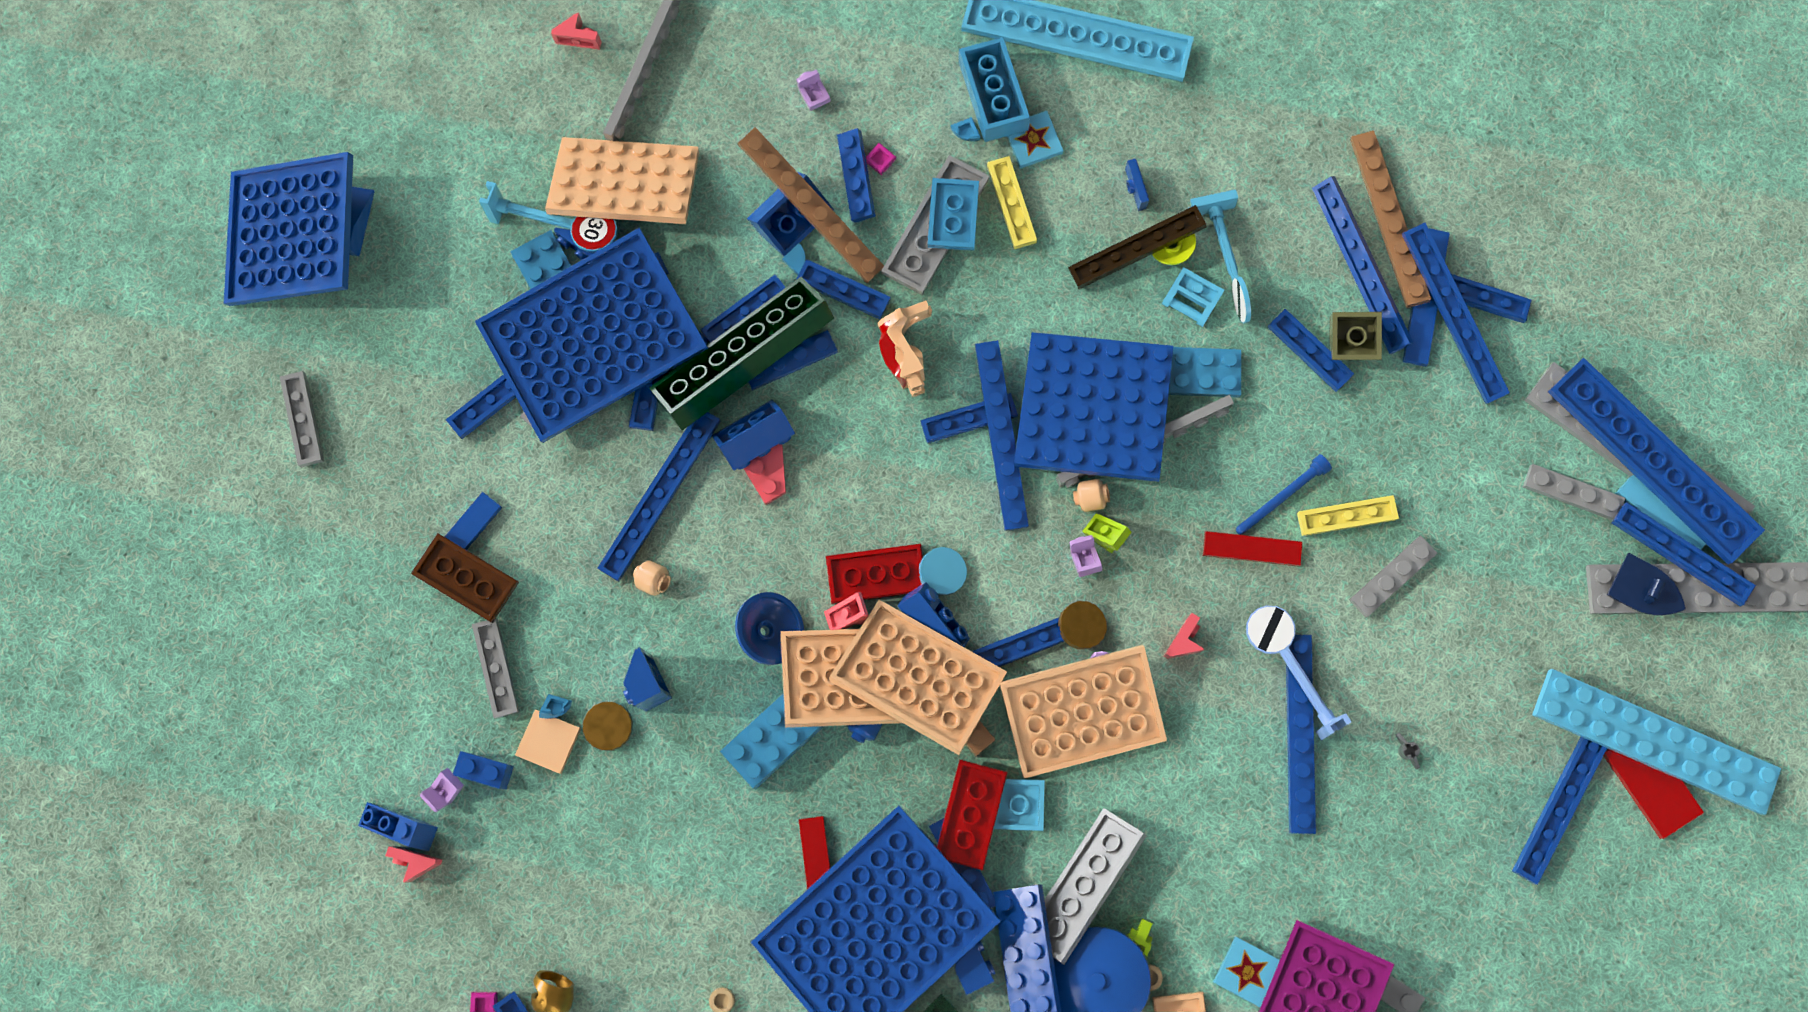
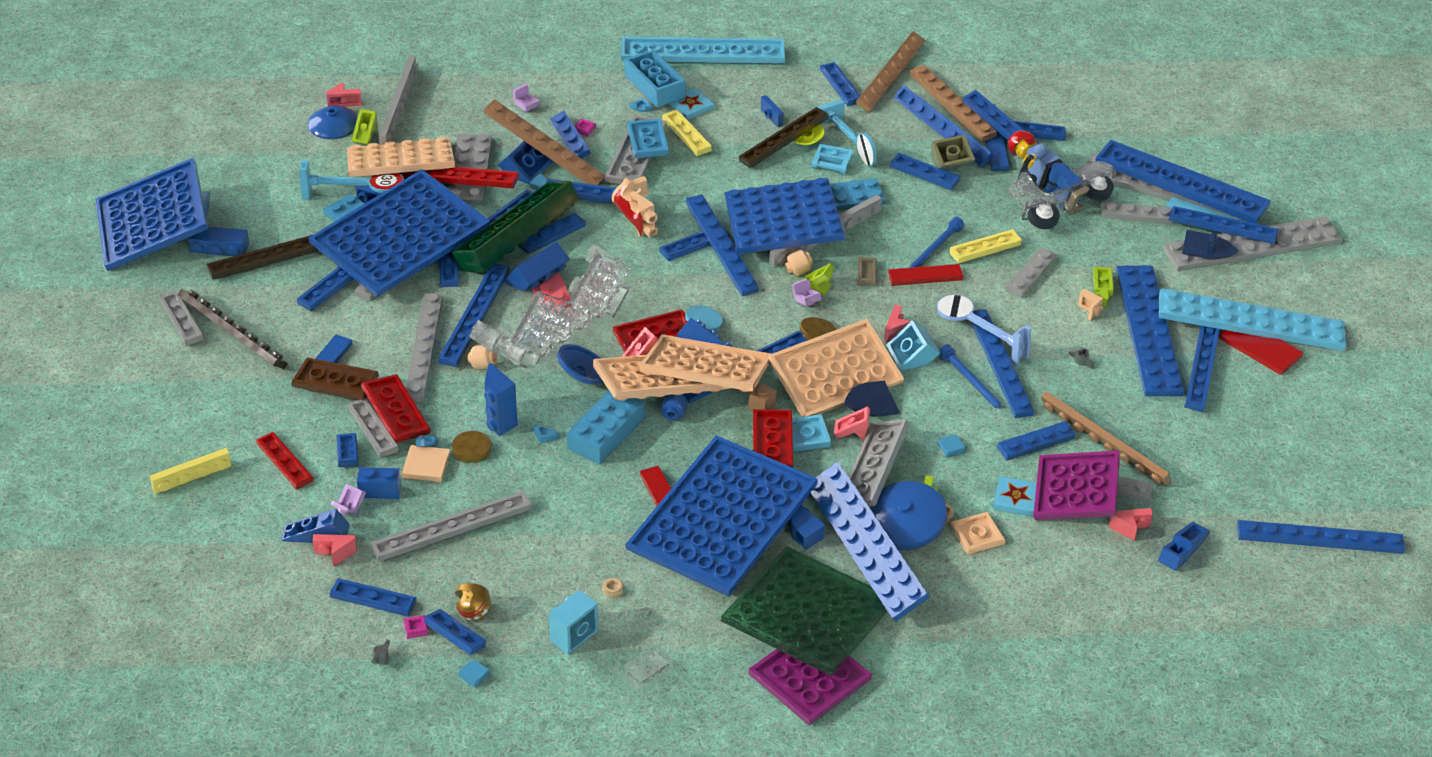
camera: 20 degrees left, 35 degrees down
none -> light yellow plate [150,448,231,494]
none -> plate [177,289,288,369]
none -> blue brick [188,226,249,256]
none -> dark brown plate [207,235,319,280]
none -> red tile [256,432,314,490]
none -> blue dish [308,105,358,139]
none -> blue tile [329,578,417,617]
none -> blue plate [336,433,359,468]
none -> lime slope [352,109,378,146]
none -> red tile [361,374,431,443]
none -> light grey plate [371,491,532,562]
none -> red plate [400,167,519,189]
none -> light grey plate [406,293,443,402]
none -> light grey plate [449,134,492,205]
none -> clear brick [469,244,631,371]
none -> dark azure tile [533,425,559,444]
none -> blue tile [820,62,860,106]
none -> coral slope [834,407,870,441]
none -> dark blue shield [844,380,900,417]
none -> medium nougat plate [855,31,926,112]
none -> dark tan tile [858,257,877,286]
none -> medium azure slope [886,320,940,371]
none -> dark azure tile [938,435,965,457]
none -> blue piece [939,344,1001,408]
none -> blue plate [997,421,1076,460]
none -> piece [1008,130,1115,230]
none -> medium nougat plate [1041,391,1171,487]
none -> light nougat bracket [1078,289,1103,320]
none -> lime hinge [1092,267,1113,307]
none -> blue plate [1116,265,1184,396]

